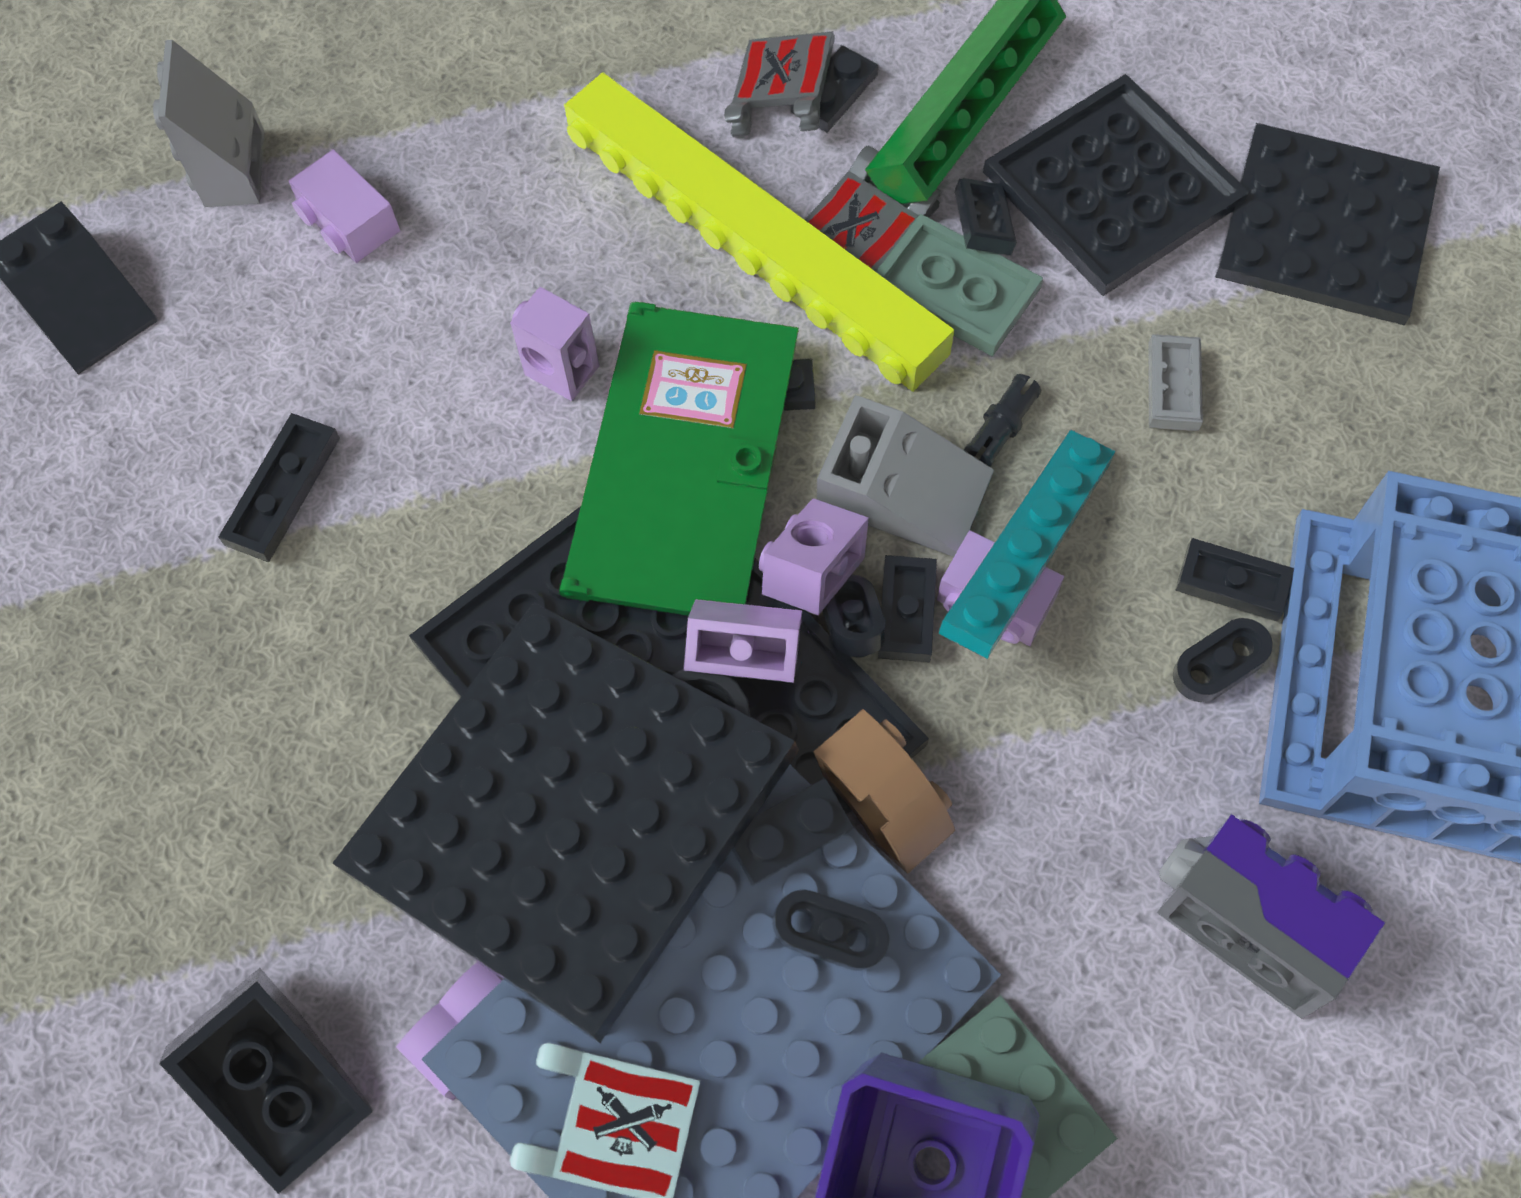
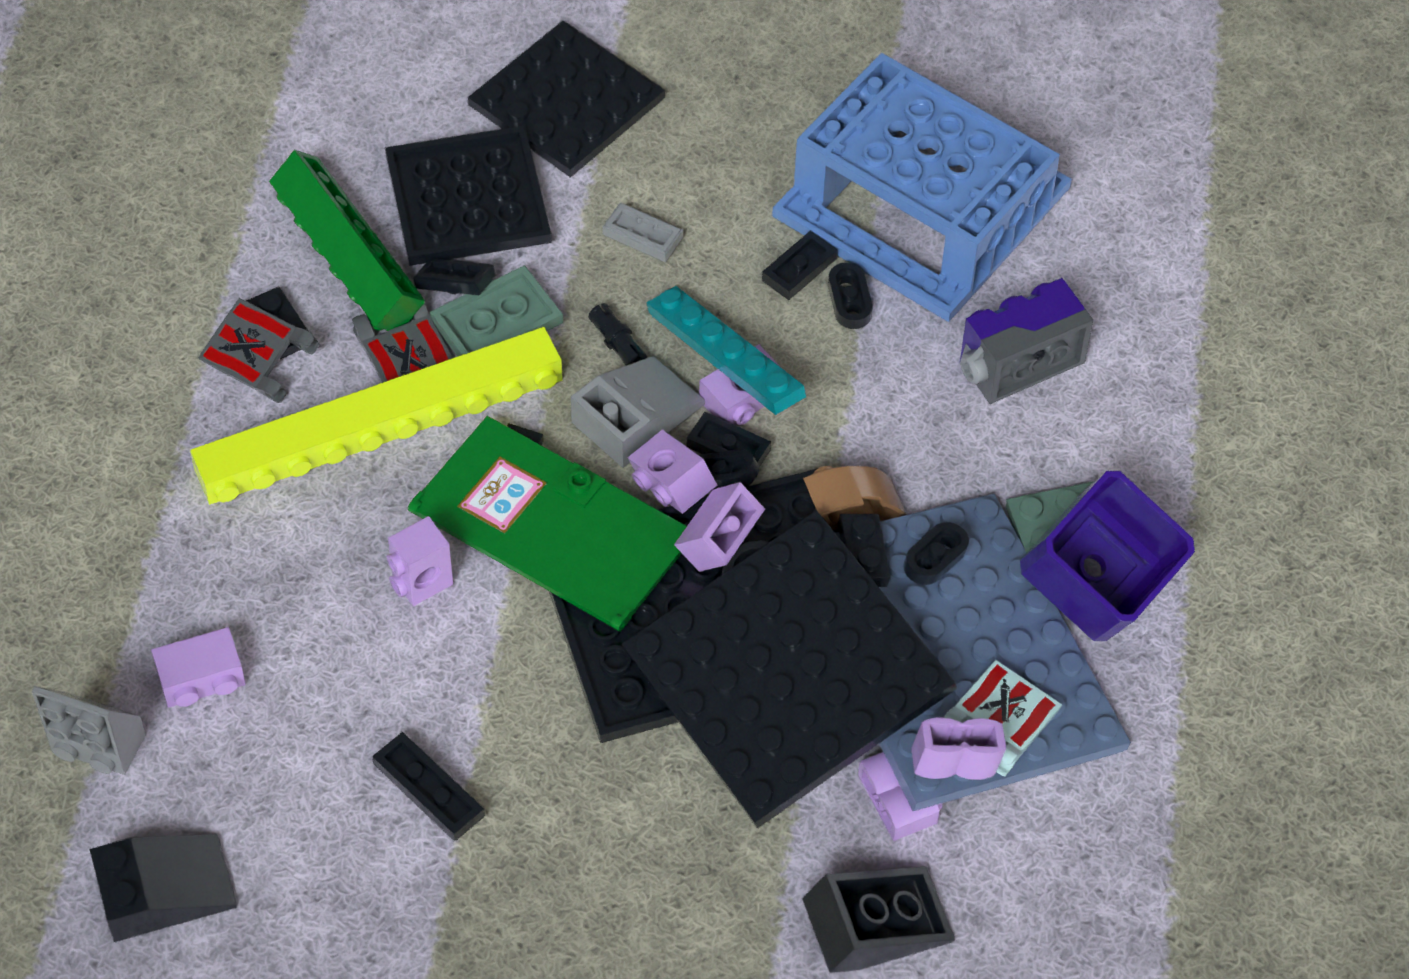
camera: 70 degrees left, 10 degrees down
none -> lavender brick [911,718,1006,780]

